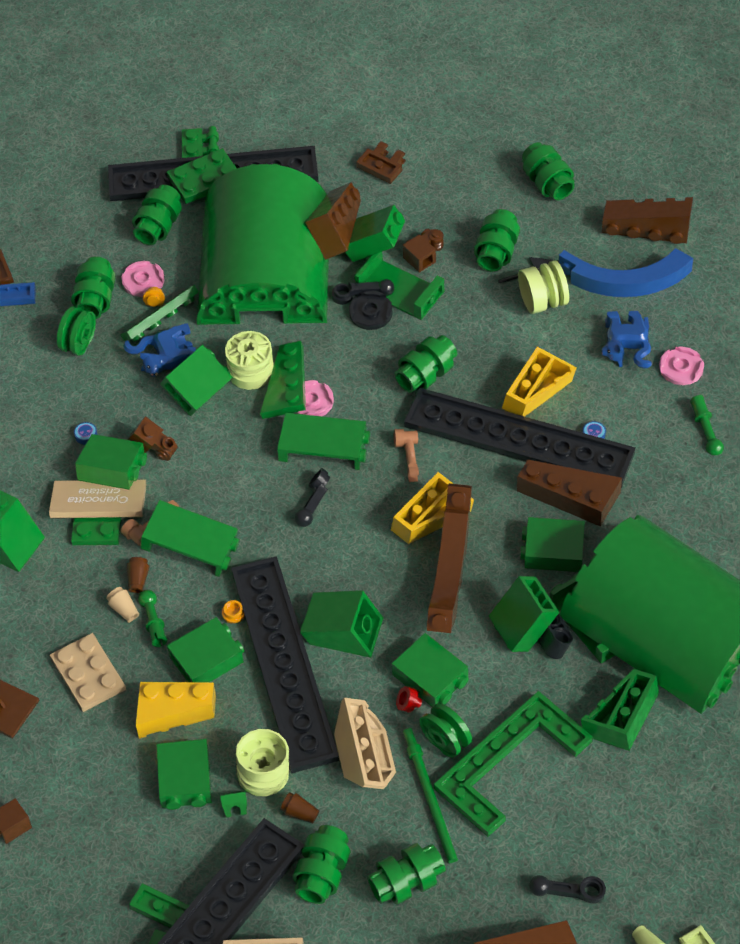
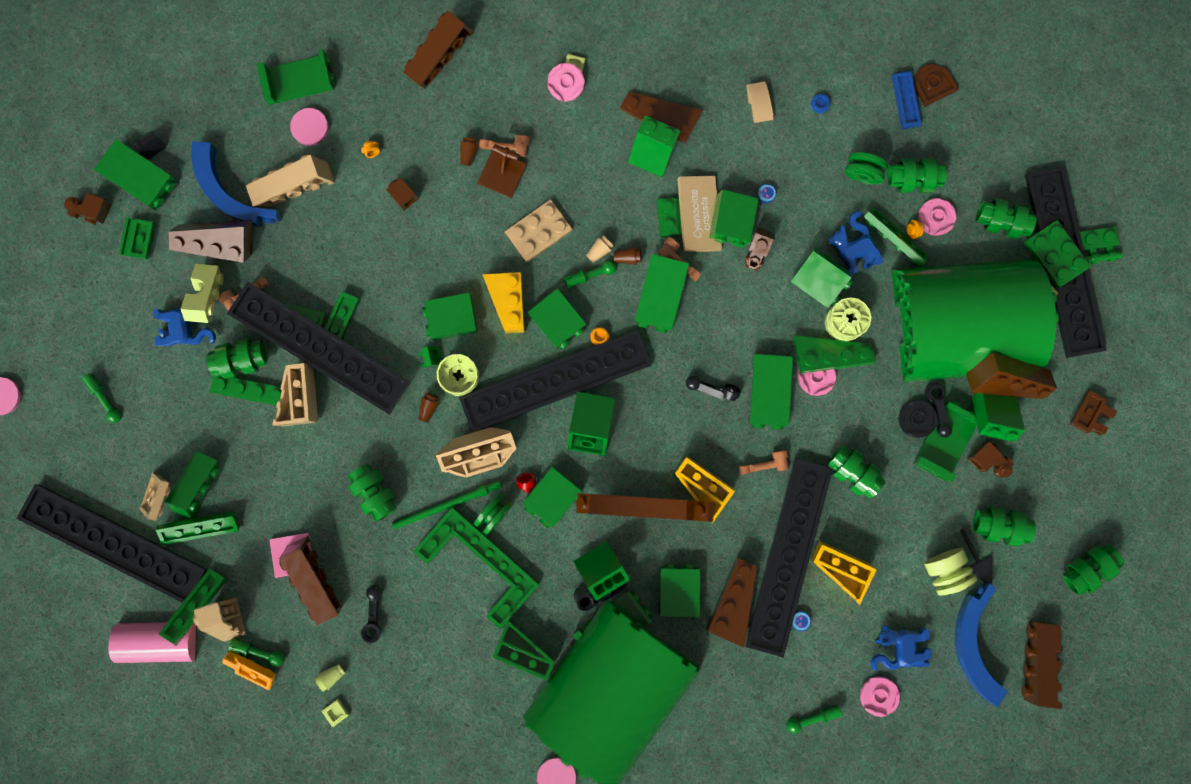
camera: 85 degrees right, 30 degrees up
green piece [293,825,351,904] -> none

